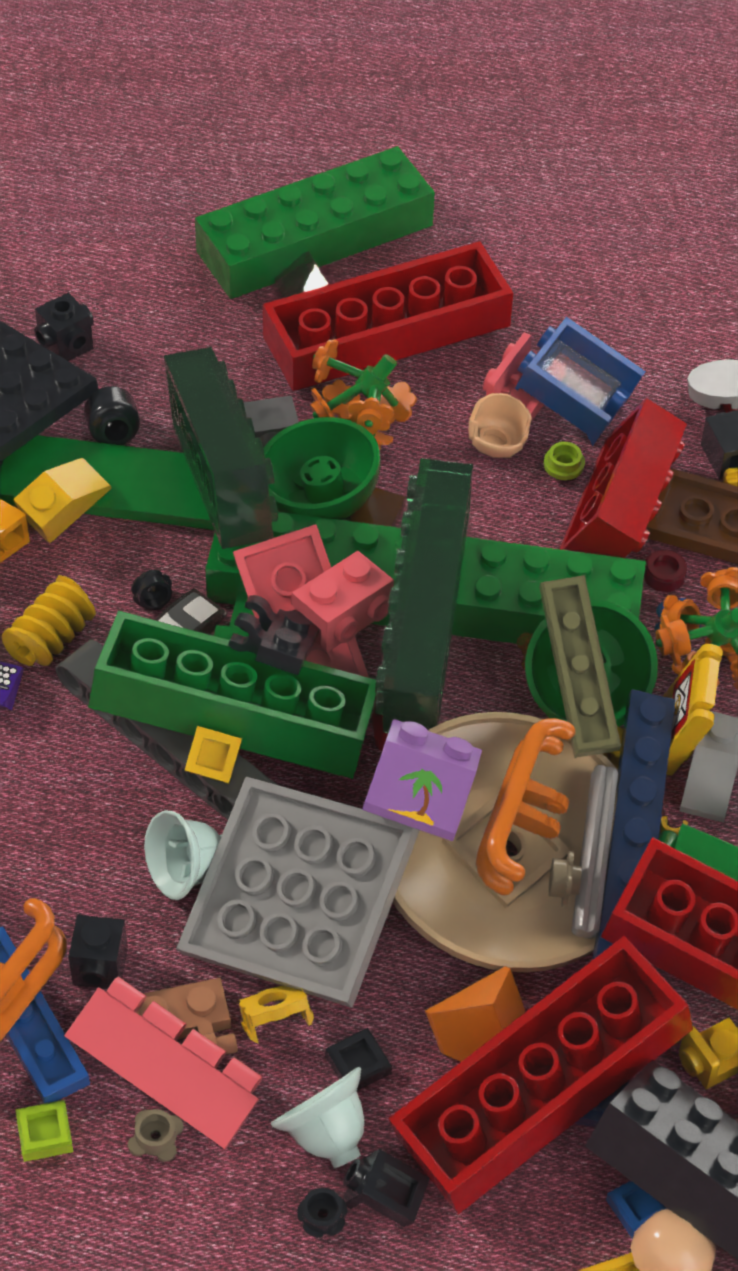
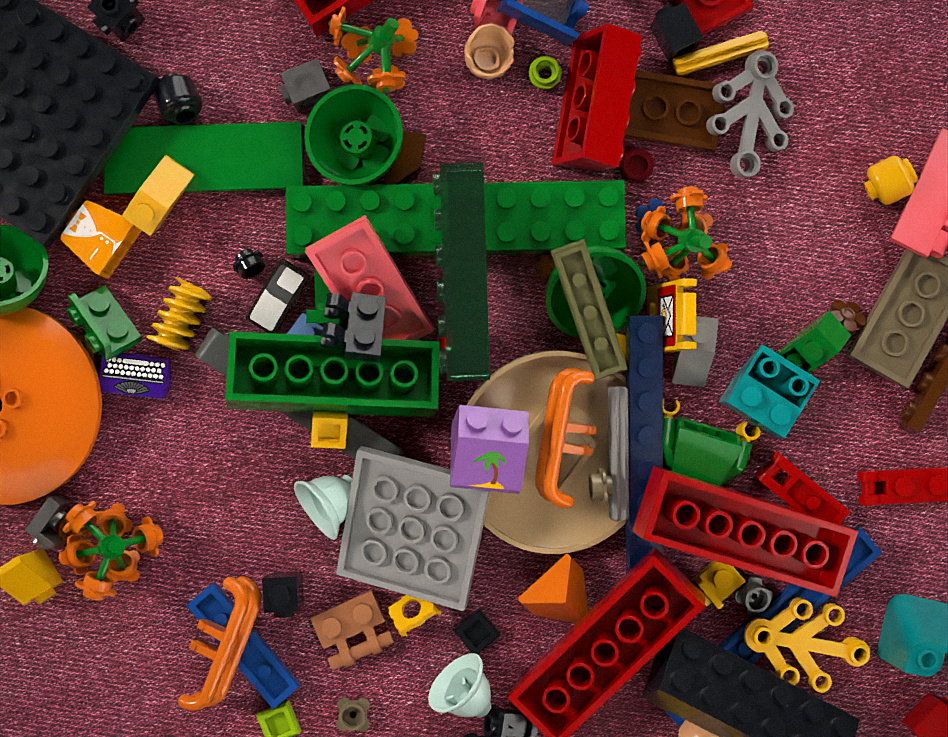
camera: 10 degrees left, 35 degrees up
coral windscreen [64,976,263,1150] -> none
clear green brick [163,347,278,549] -> none
coral bracket [291,551,394,651] -> none

